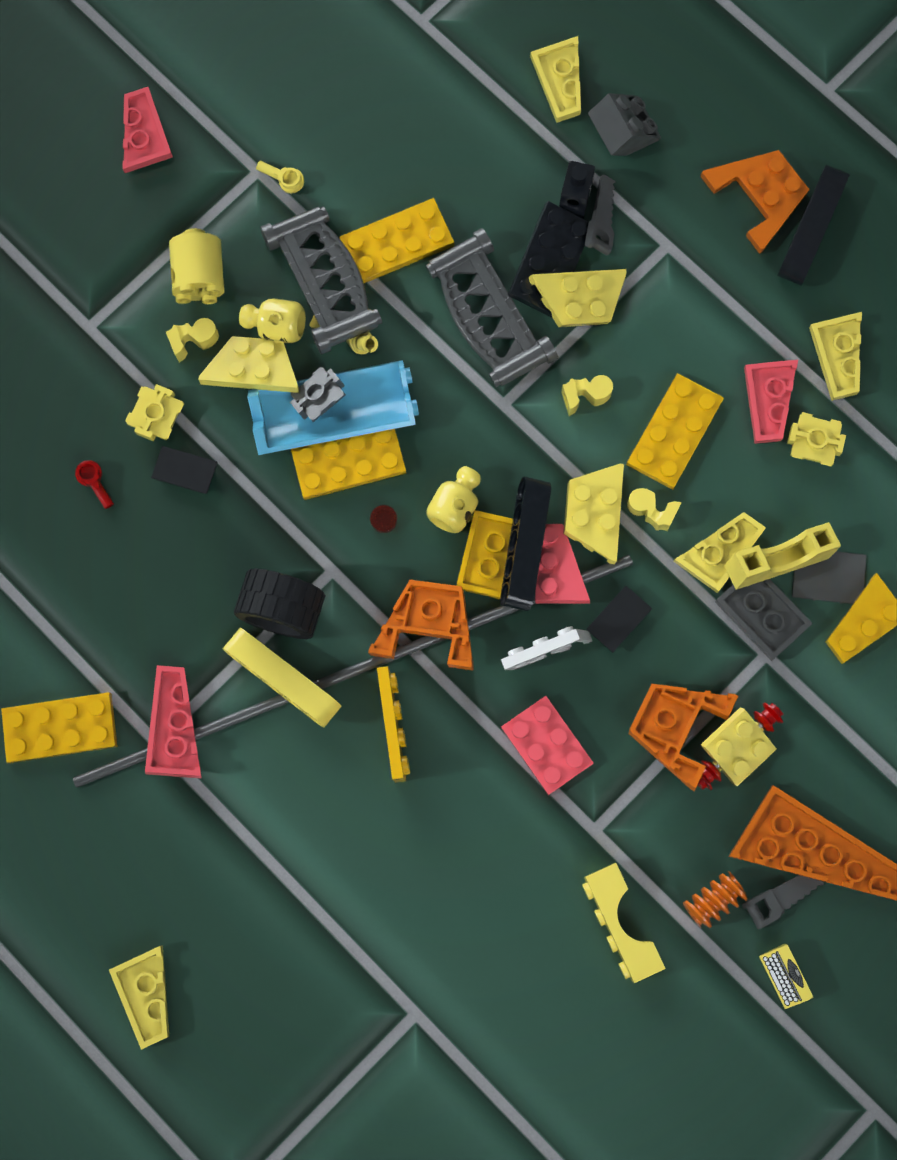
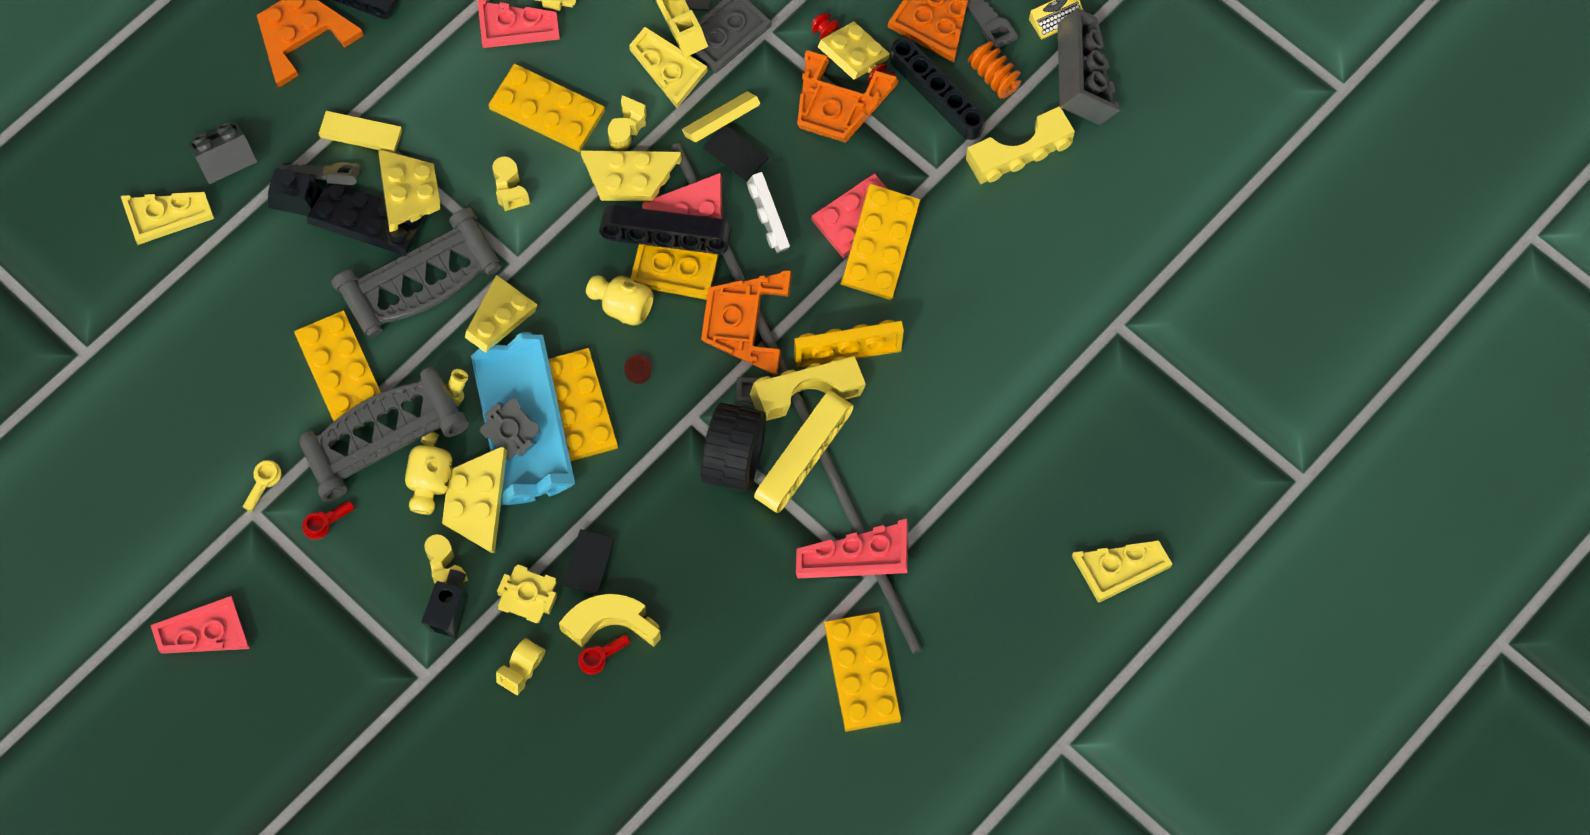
camera: 100 degrees left, 10 degrees down
light yellow cylinder [169,228,224,305] -> none
none -> red plate [302,501,354,540]
none -> light yellow tile [319,111,402,153]
none -> black torso [421,569,469,638]
none -> light yellow wing [465,275,537,353]
none -> light yellow leg [496,638,546,696]
none -> light yellow arch [559,594,661,648]
none -> light yellow tile [682,91,760,142]
none -> dark grey tile [736,377,759,406]
none -> light yellow arch [750,356,866,421]
none -> yellow plate [840,184,920,300]
none -> black beam [891,37,985,140]
none -> dark grey wedge [1057,8,1120,125]

